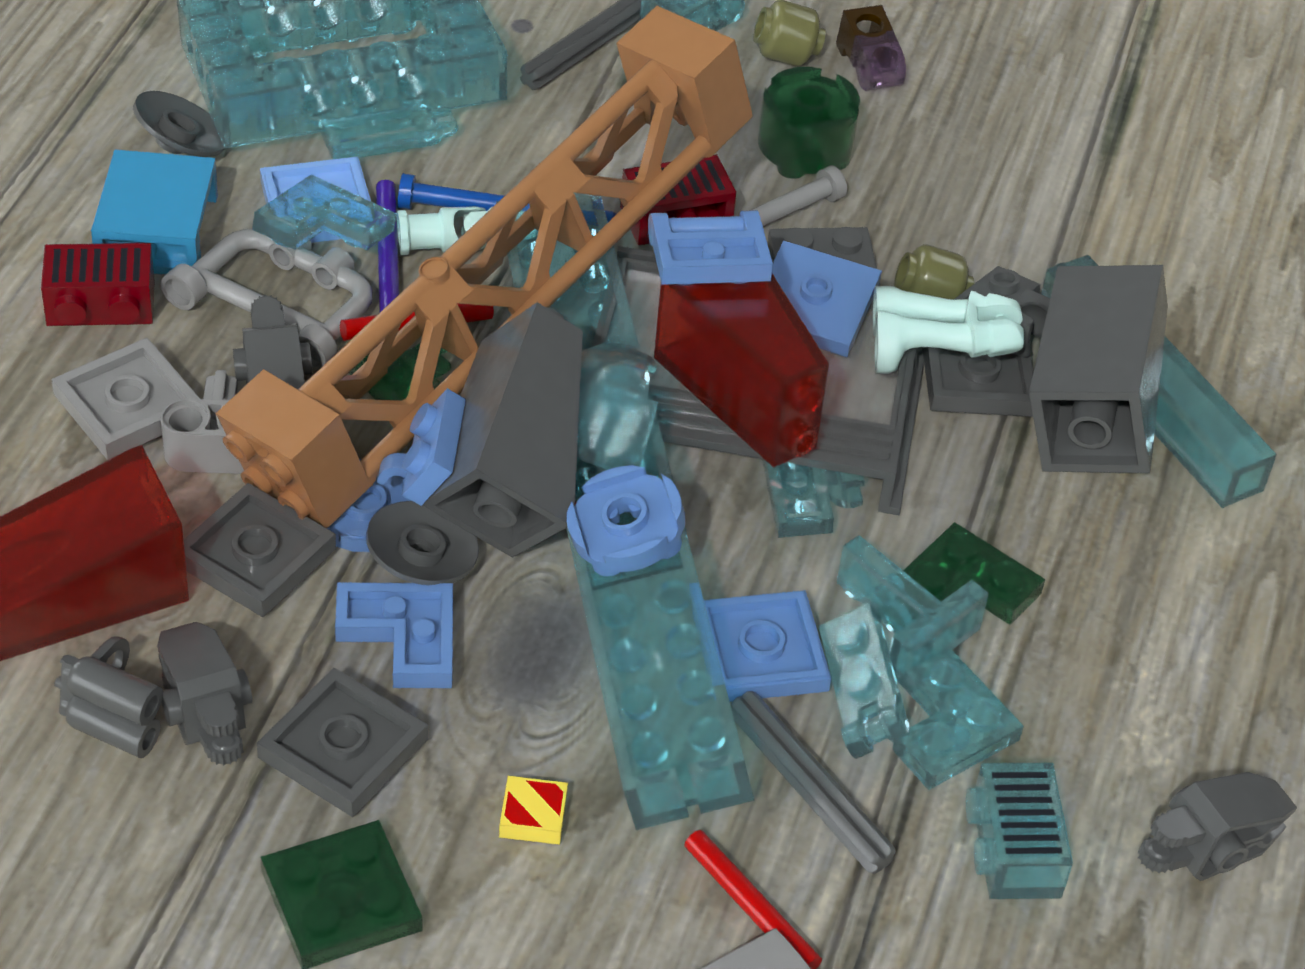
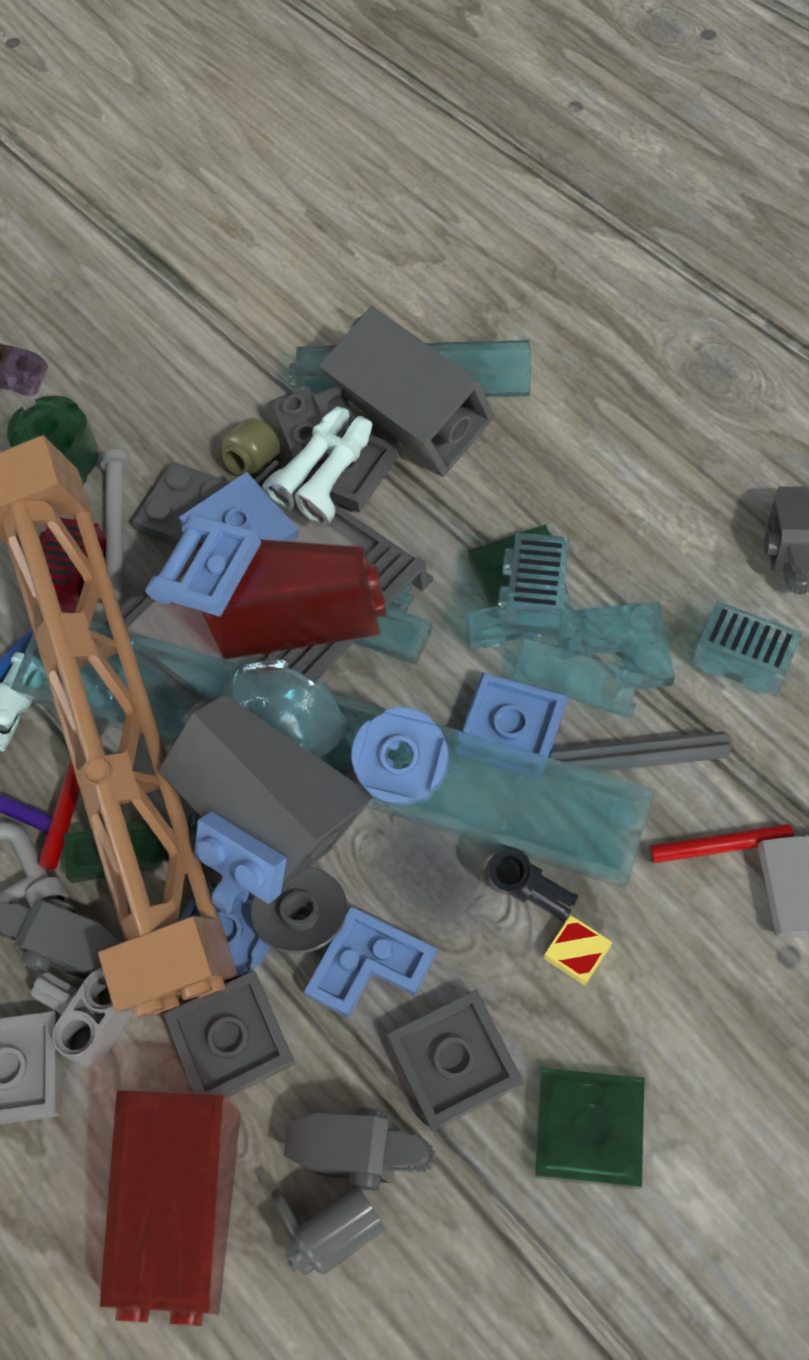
camera: 50 degrees left, 15 degrees up
none -> black pin [485,848,579,922]
none -> clear light blue brick [498,532,569,636]

